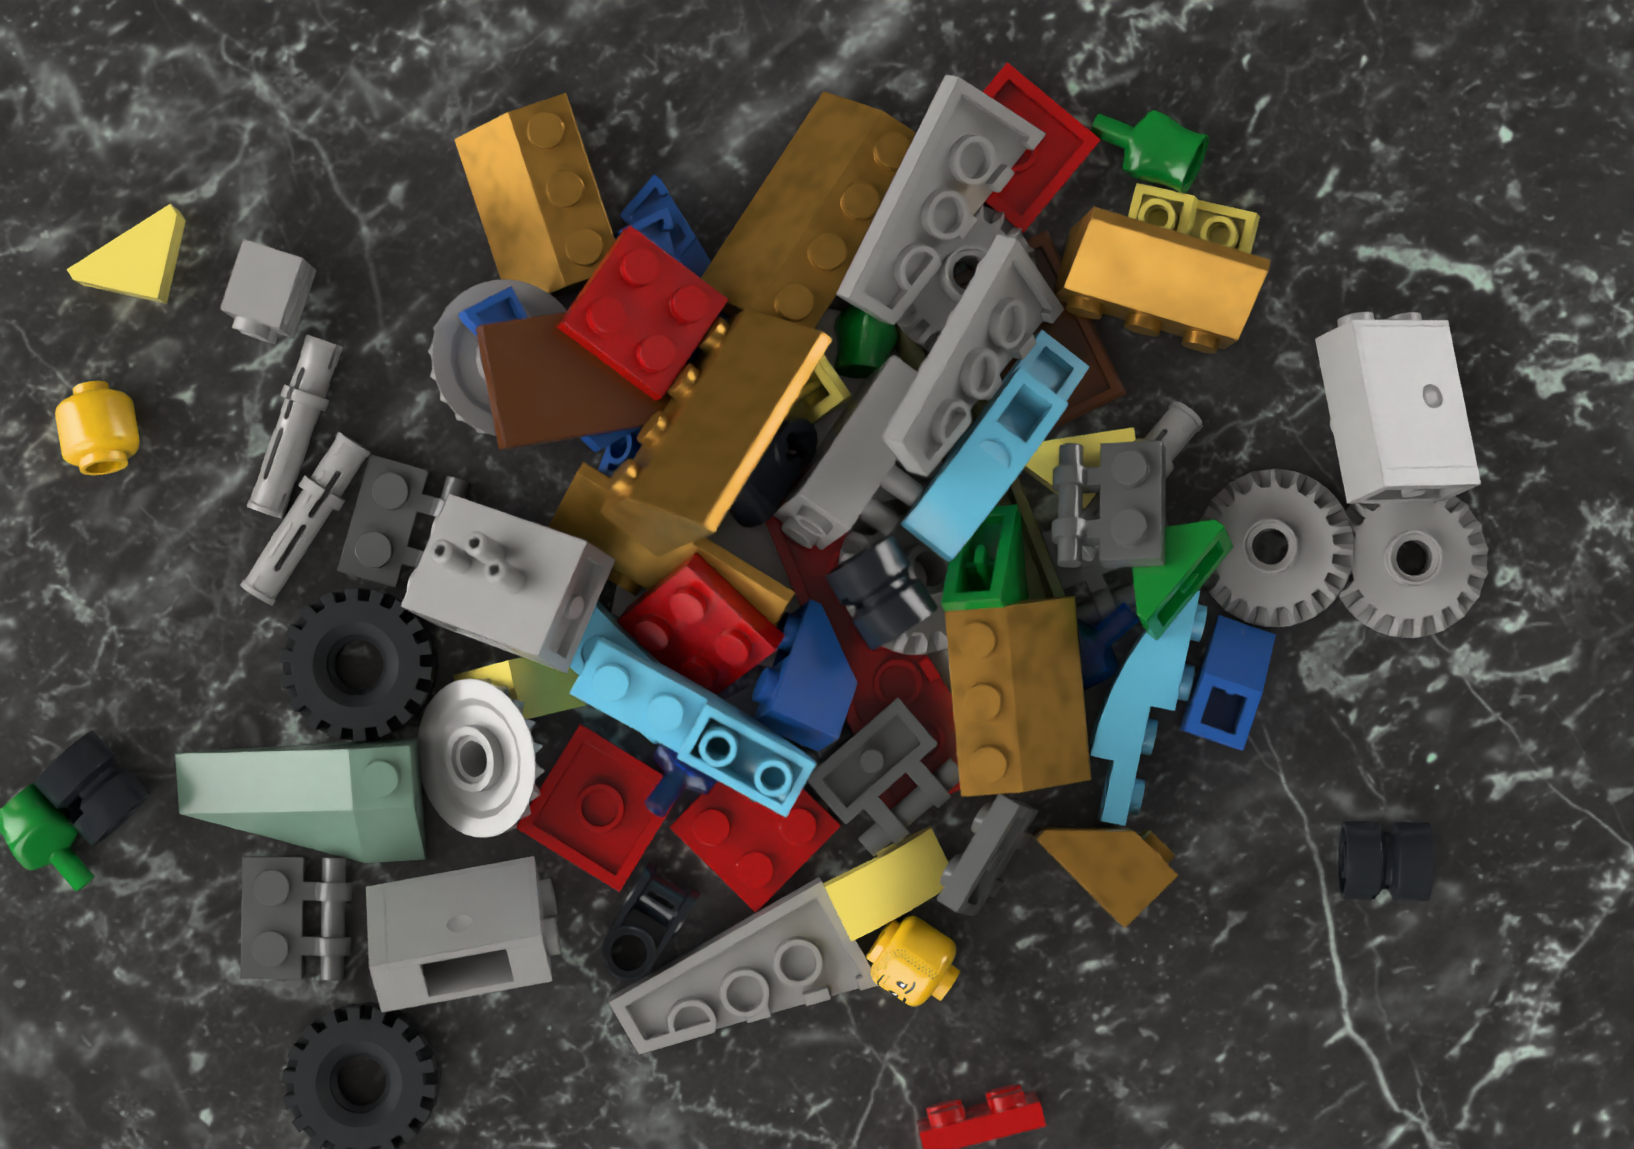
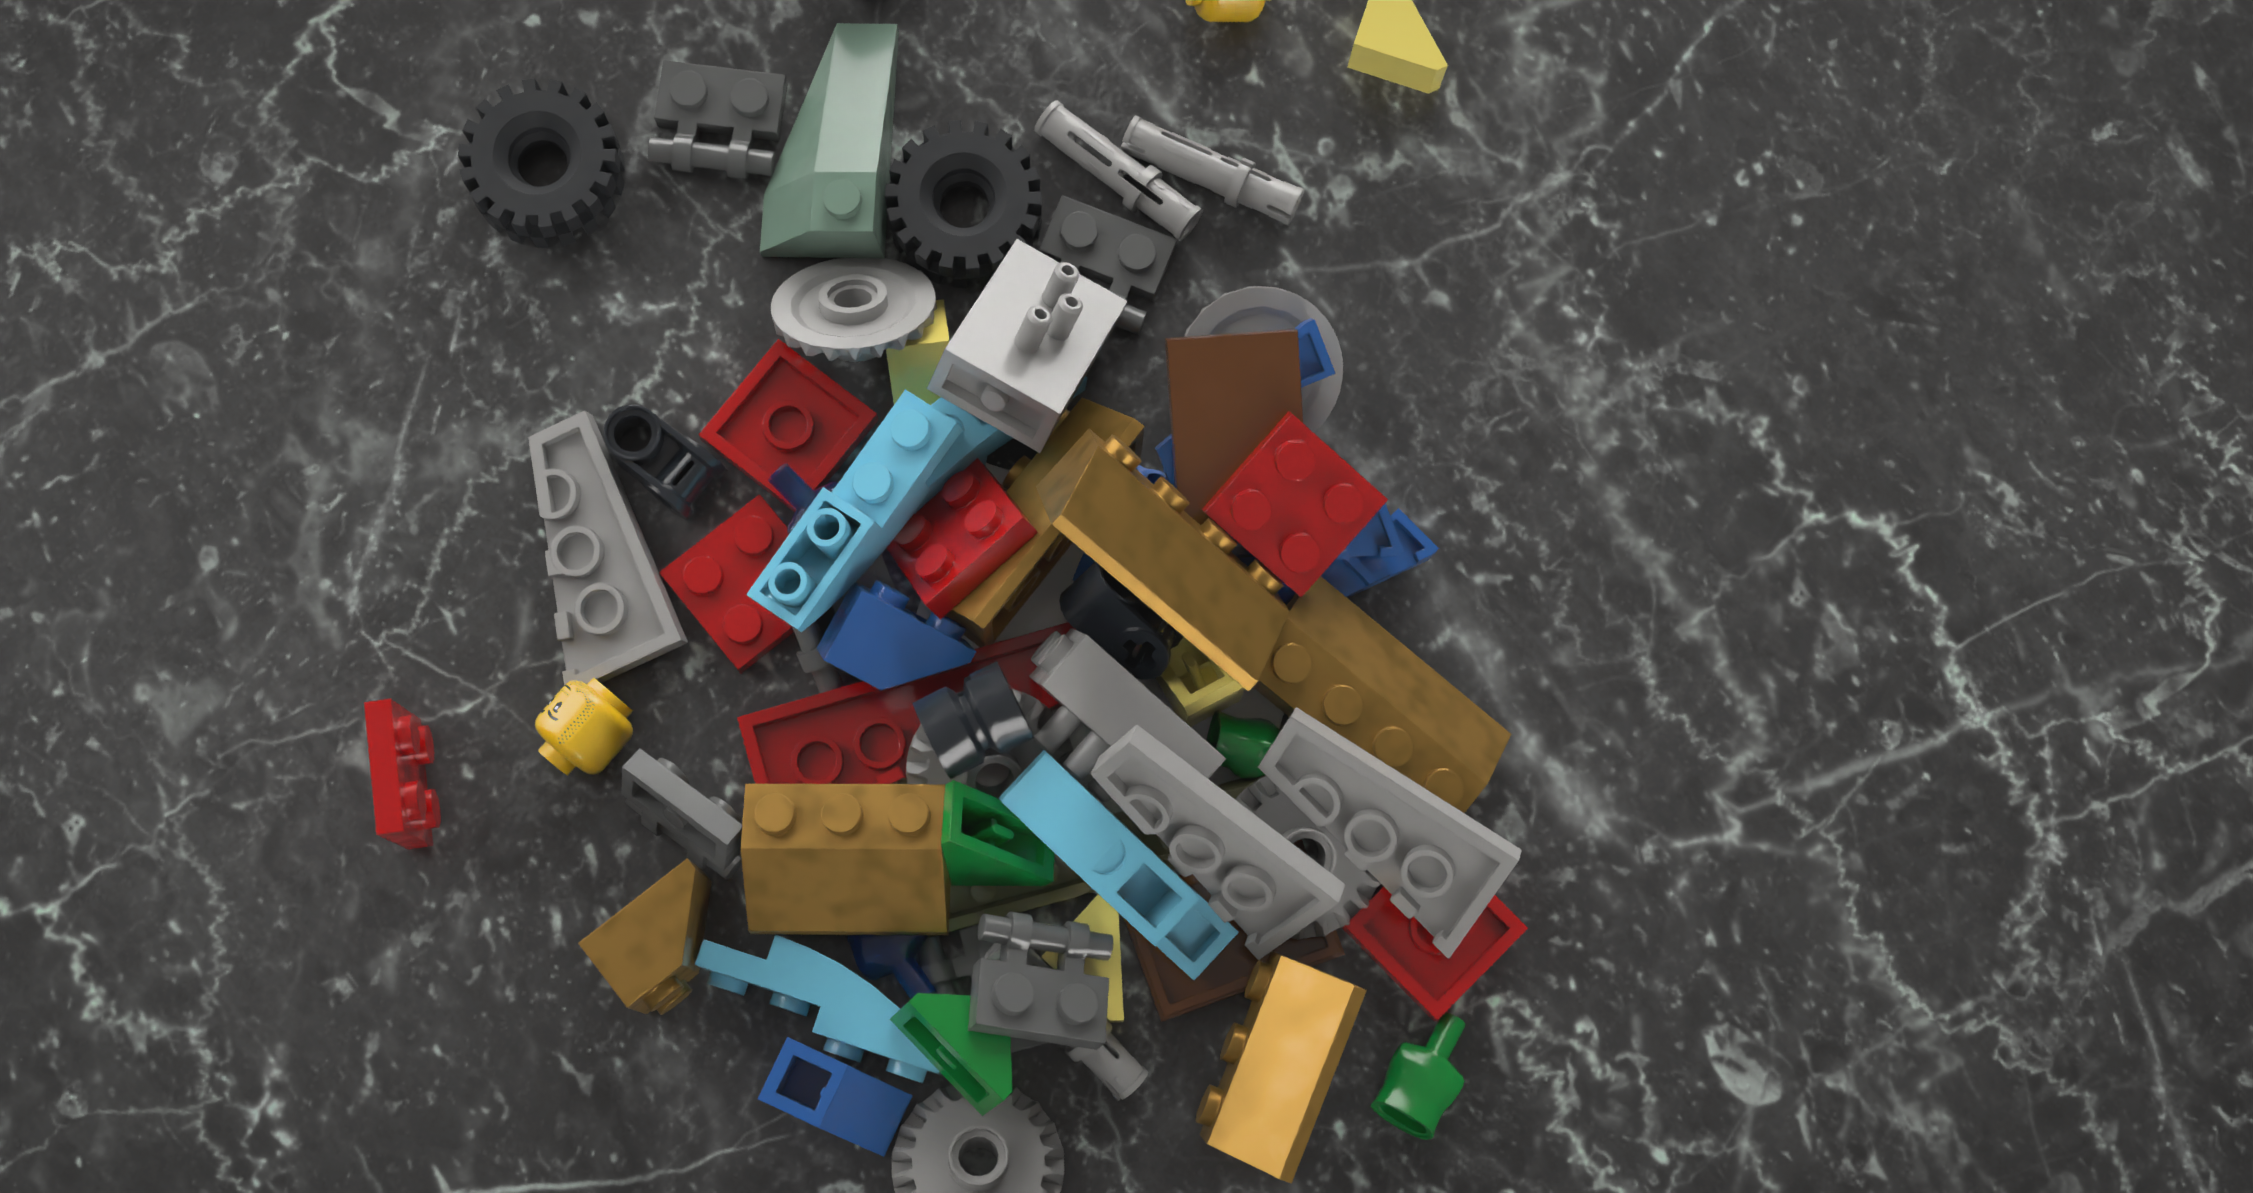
camera: 90 degrees right, 10 degrees down
light grey brick [220,239,317,344] -> none
light grey piece [366,856,561,1012] -> none
pearl gold slope [454,93,616,298] -> none
dark grey plate [807,697,960,857] -> none
light yellow slope [823,826,948,942] -> none
light yellow slope [1128,183,1260,254] -> none

